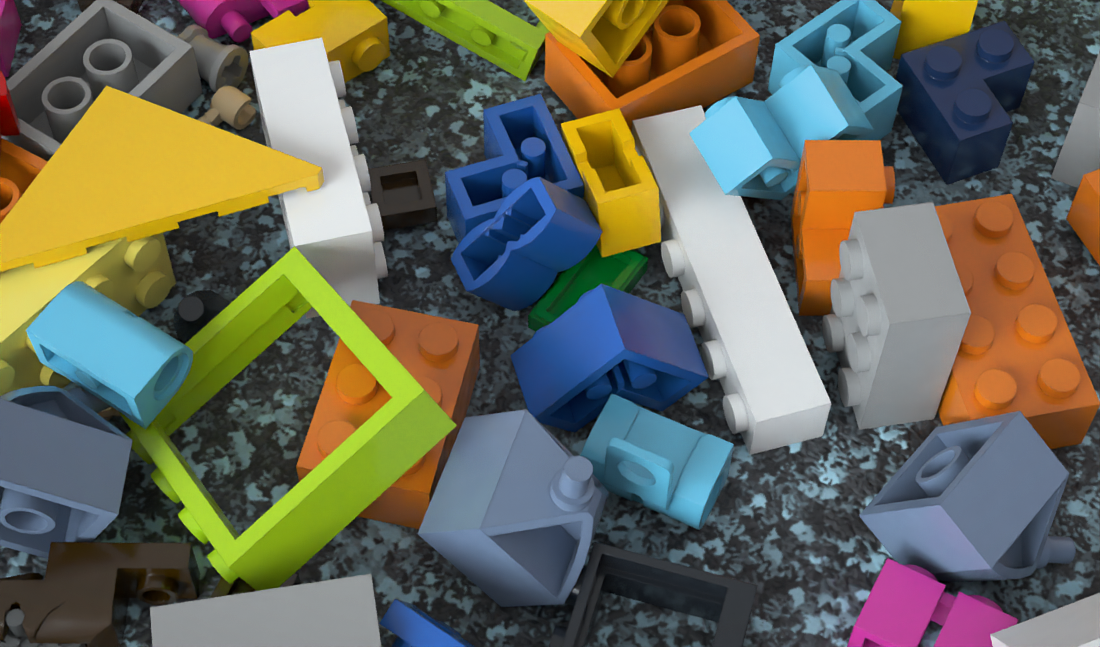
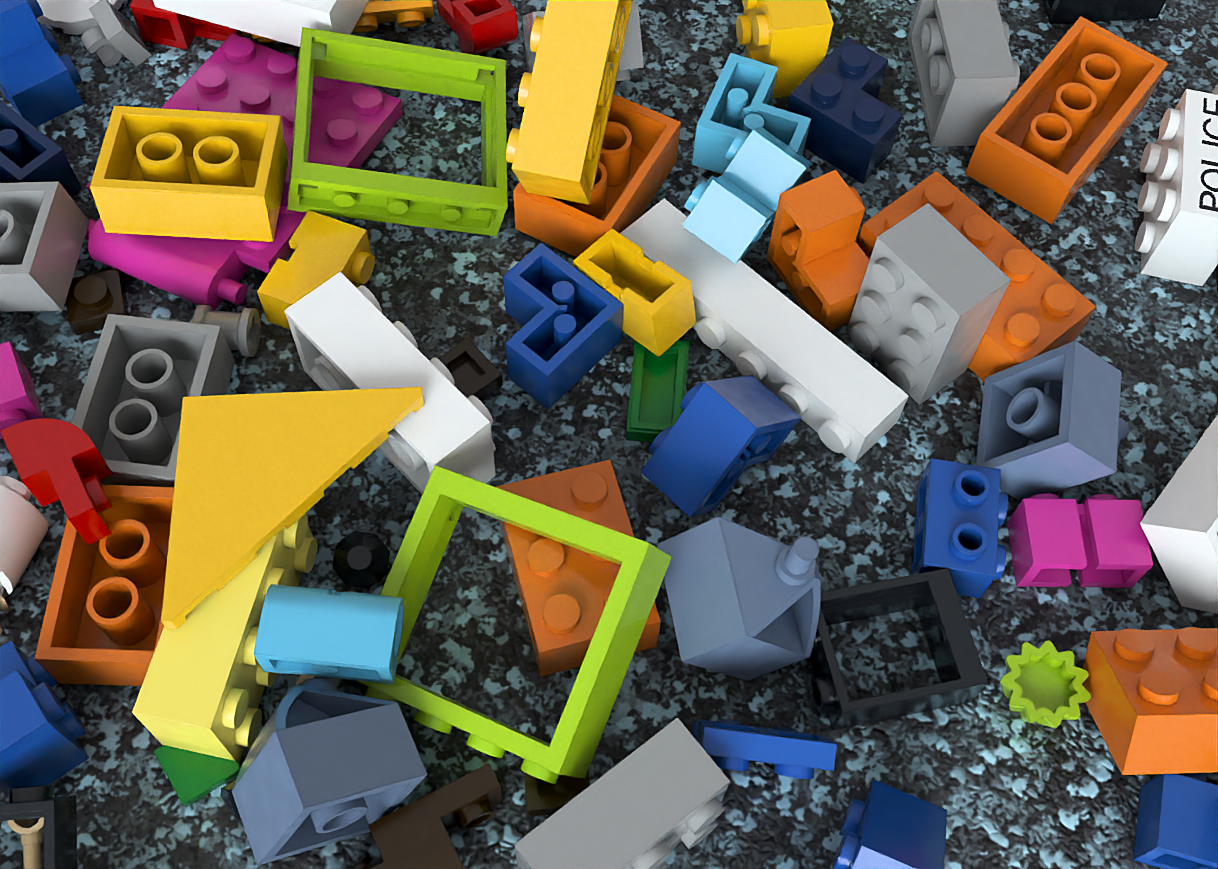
camera: 30 degrees left, 5 degrees up
tan hand [197,86,256,130] -> none
blue brick [451,177,602,311] -> none
medium azure piece [580,393,734,530] -> none
none -> blue brick [911,458,1008,598]

